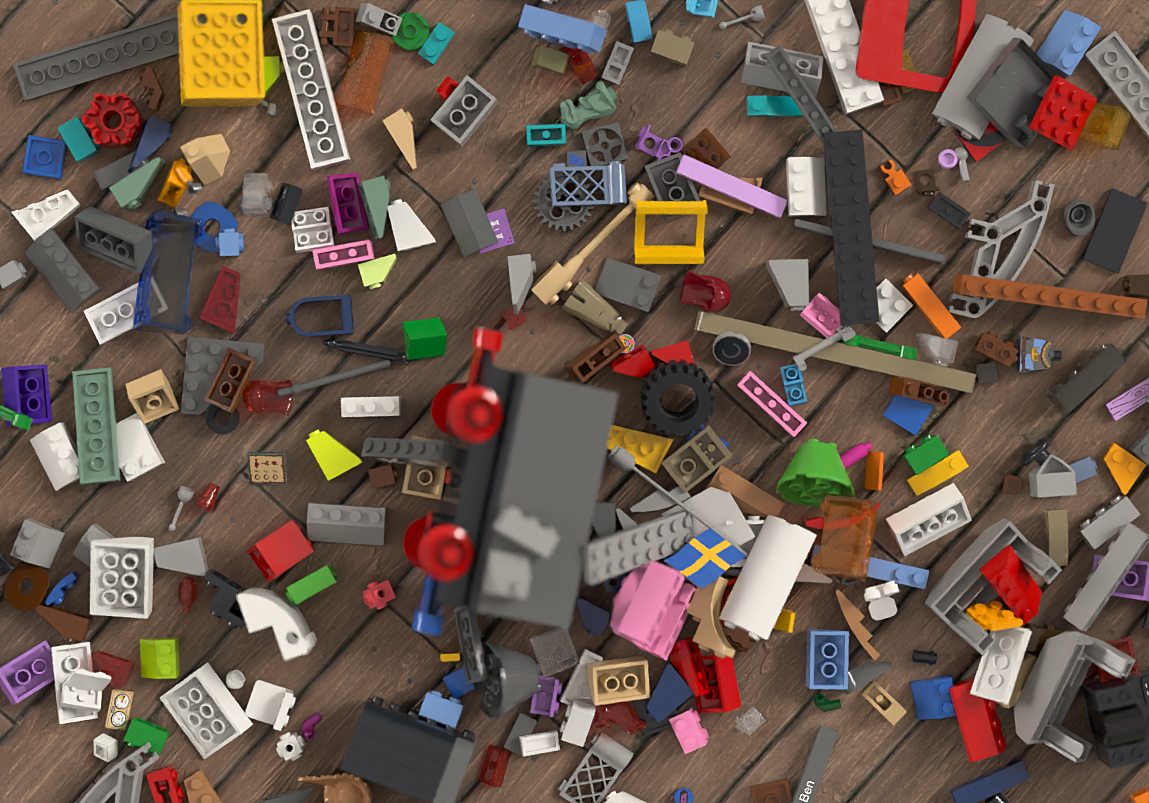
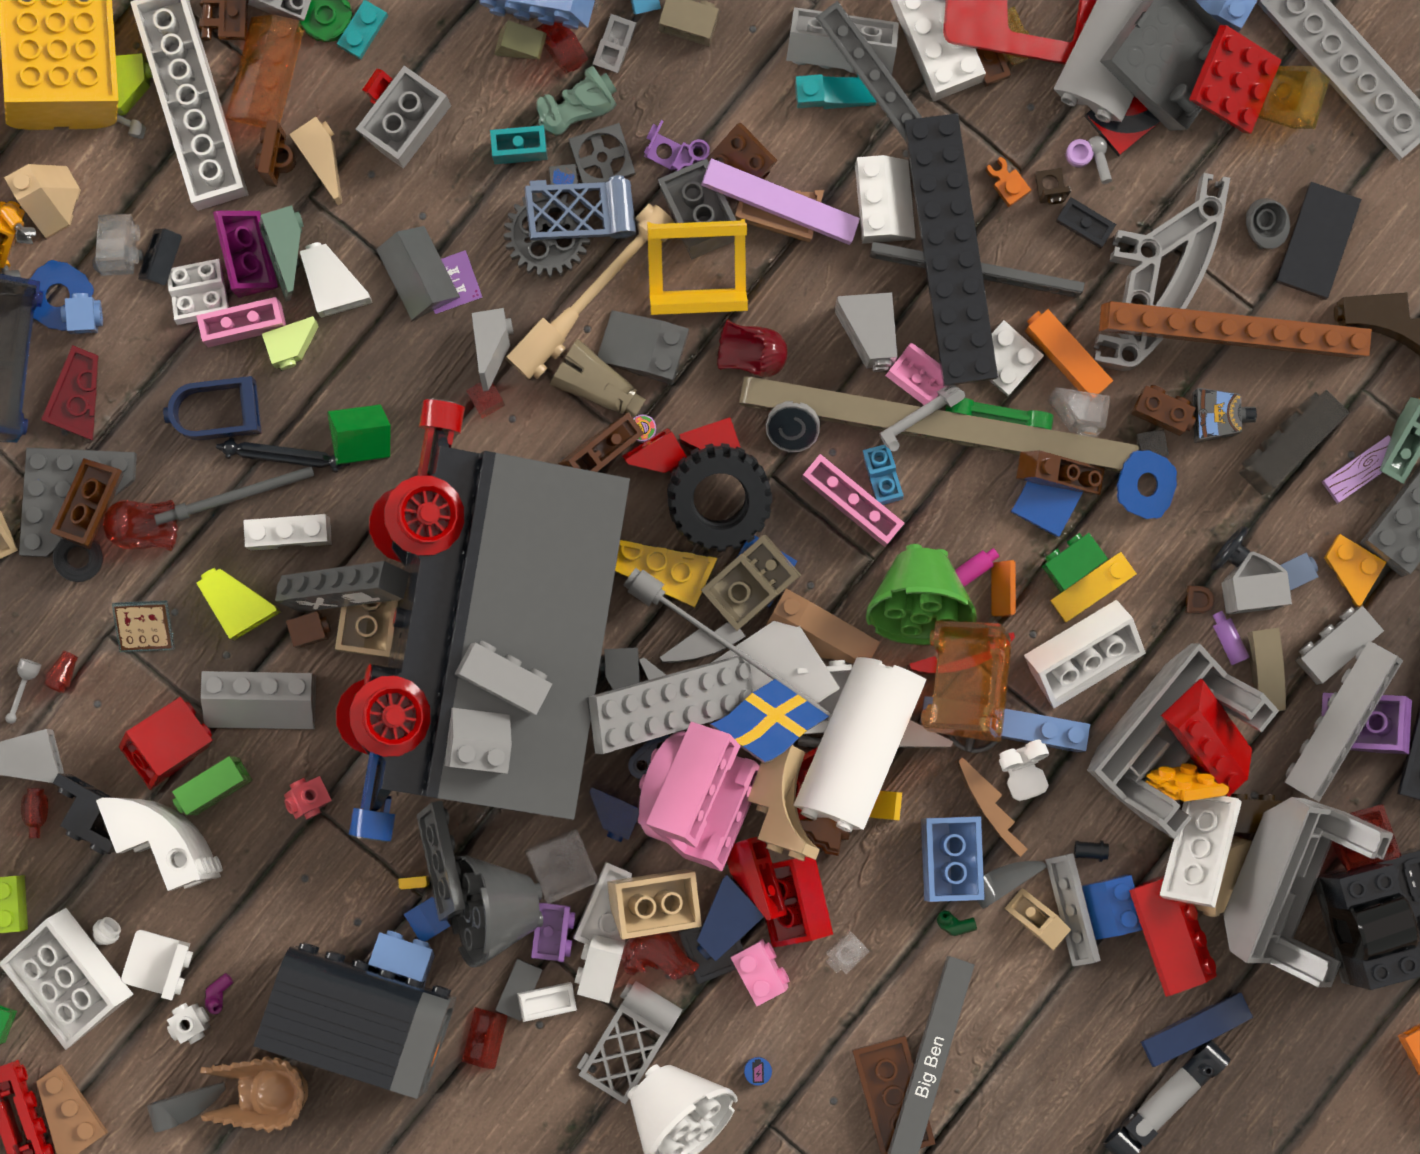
camera: 15 degrees left, 5 degrees down
none -> reddish brown plate [255,119,296,187]
none -> light grey plate [1045,853,1101,966]
none -> blue piece [1117,450,1177,519]
none -> medium lavender cylinder [1213,611,1250,665]

